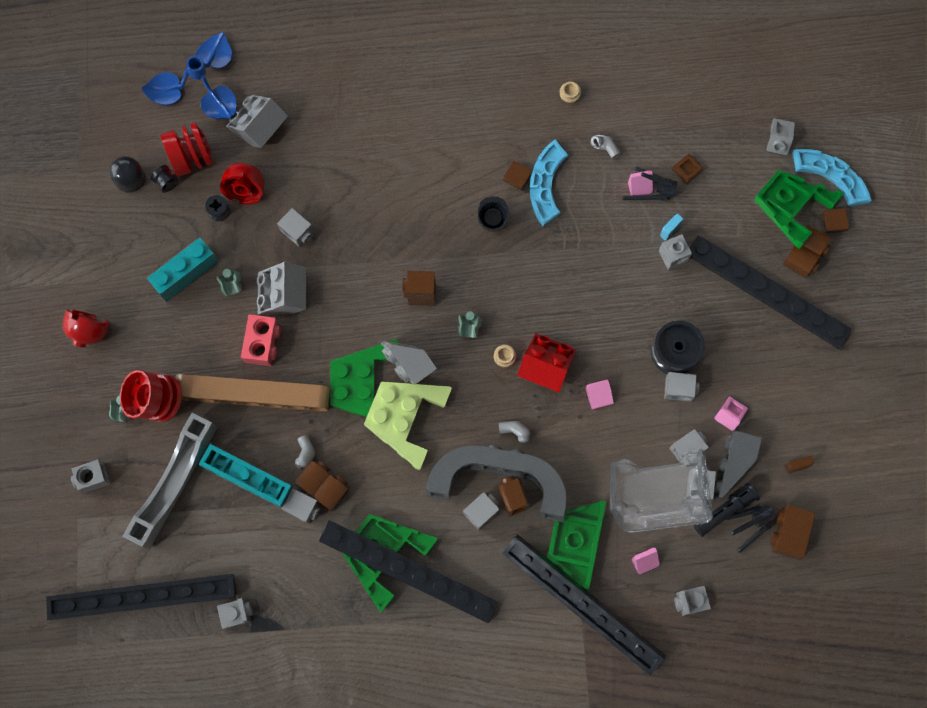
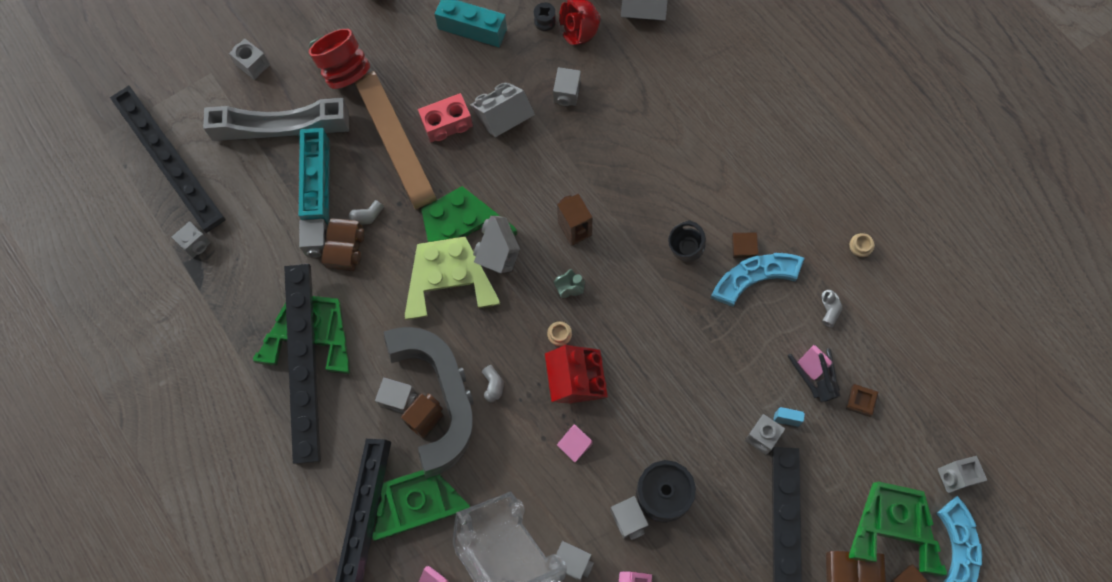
camera: 60 degrees right, 5 degrees down
sand green arm [217,269,242,296] -> none

